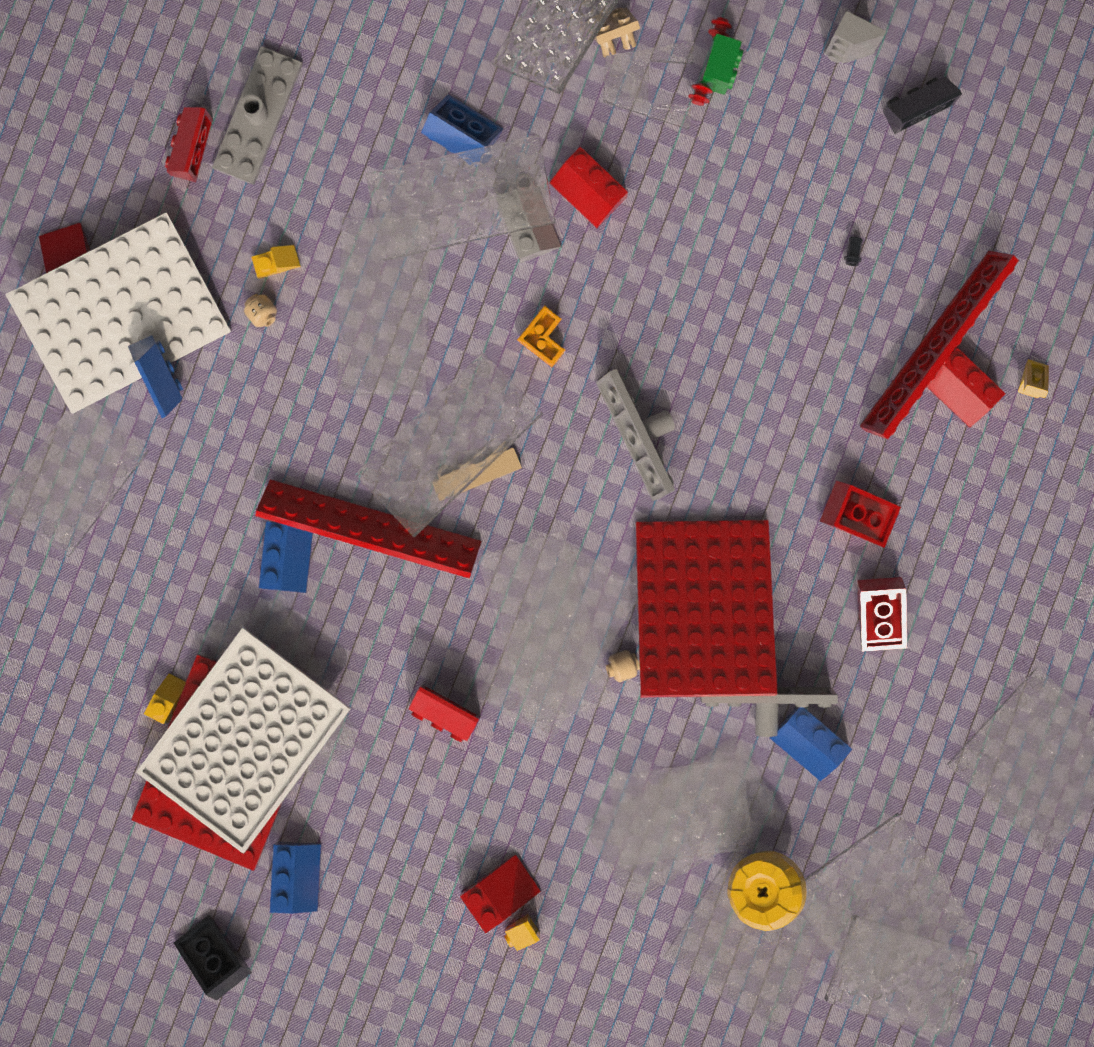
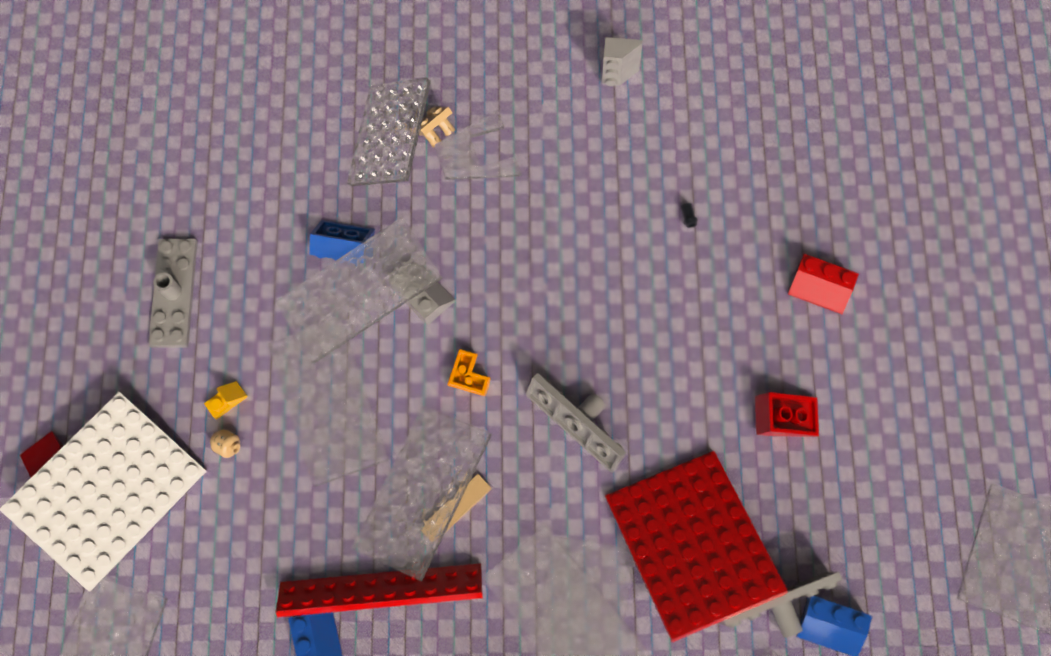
camera: 15 degrees left, 15 degrees down
blue slope [128,335,183,418] -> none
red slope [165,107,213,182] -> none
red slope [549,147,628,229] -> none
tan head [605,650,640,682] -> none
green brick [688,17,744,106] -> none
red slope [857,577,907,651] -> none
red plate [860,251,1019,439] -> none
black slope [883,77,962,134] -> none
yellow slope [1018,359,1049,398] -> none

